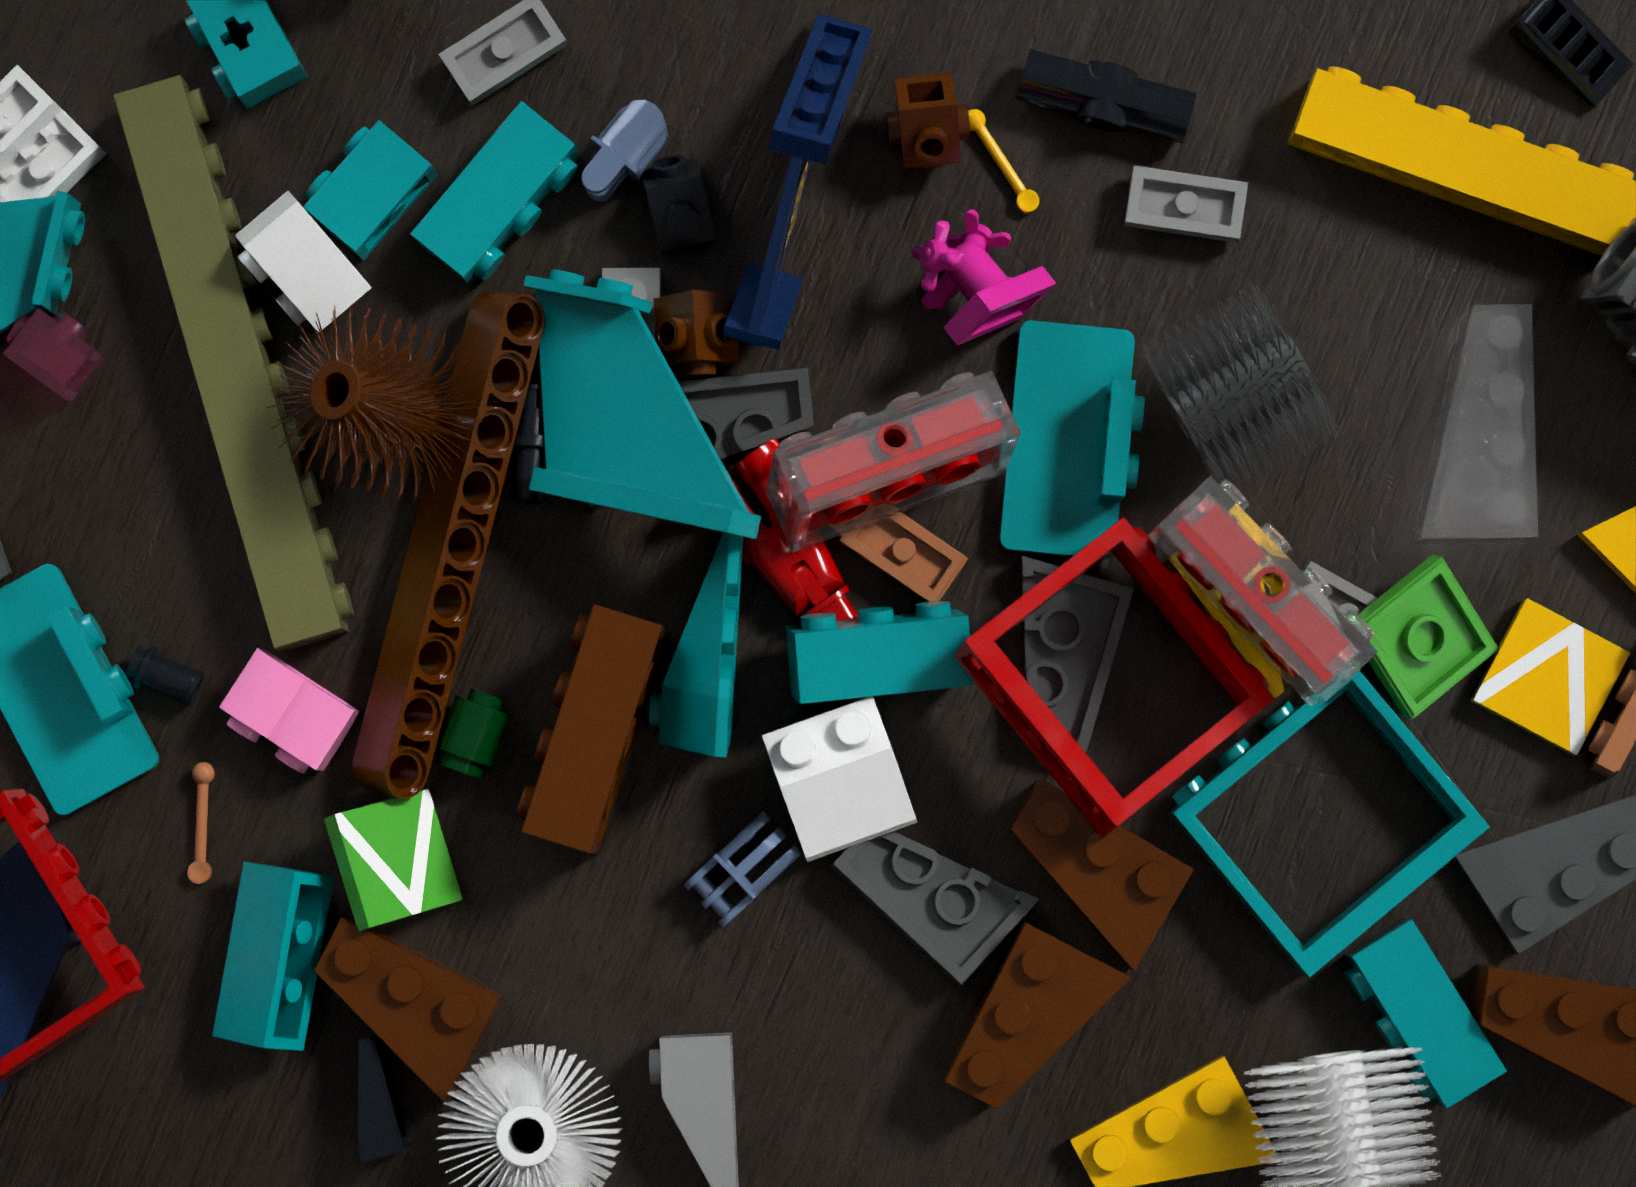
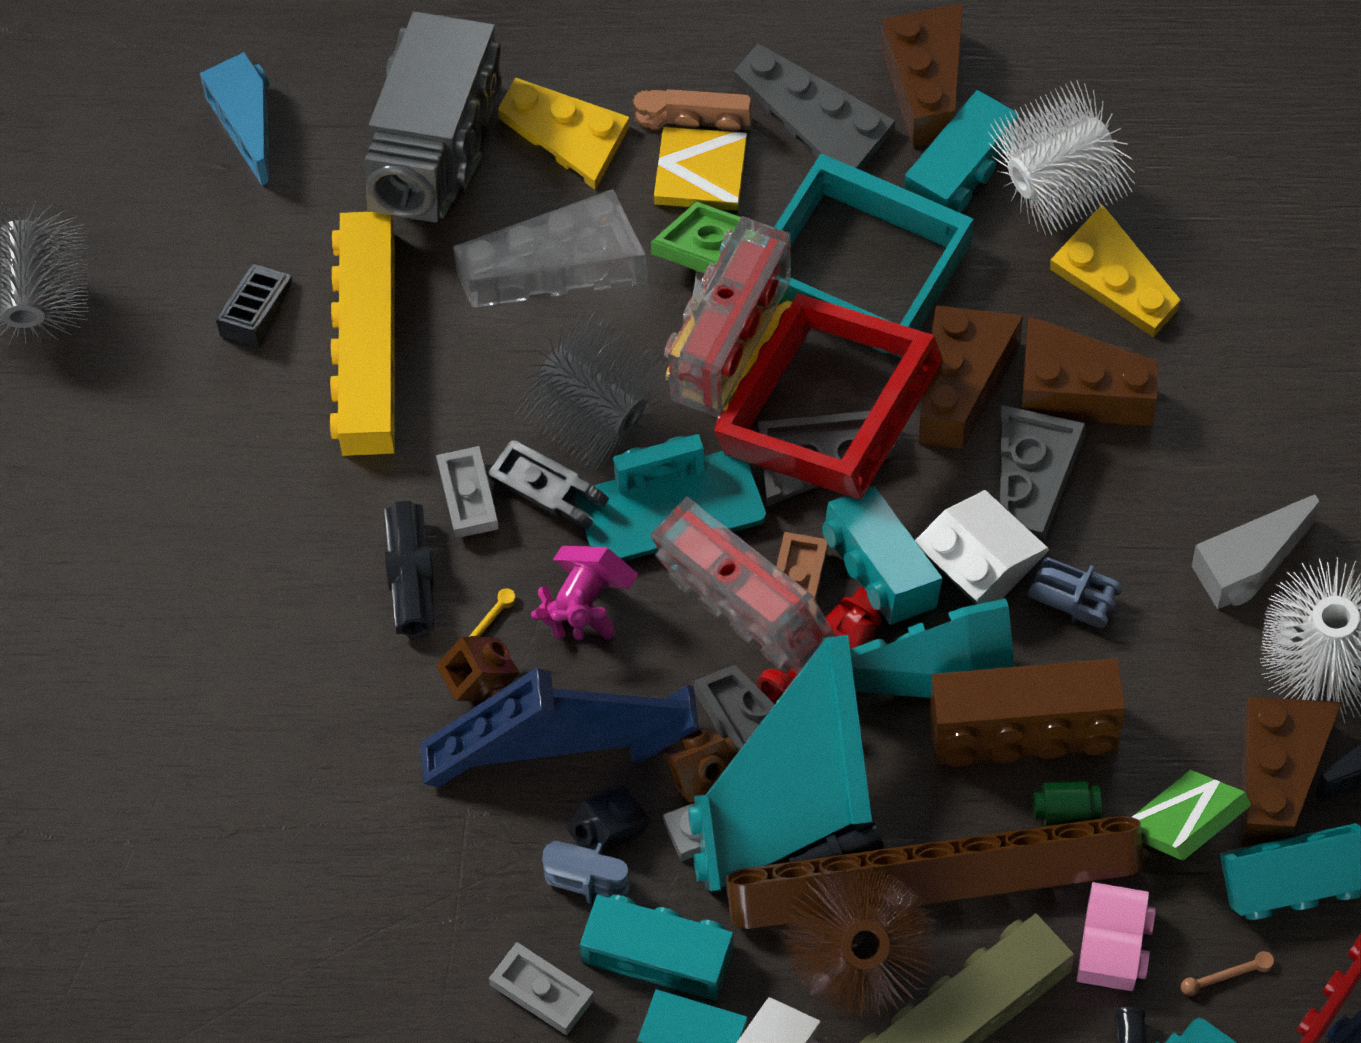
camera: 115 degrees left, 25 degrees down
none -> hinge [487,439,609,530]

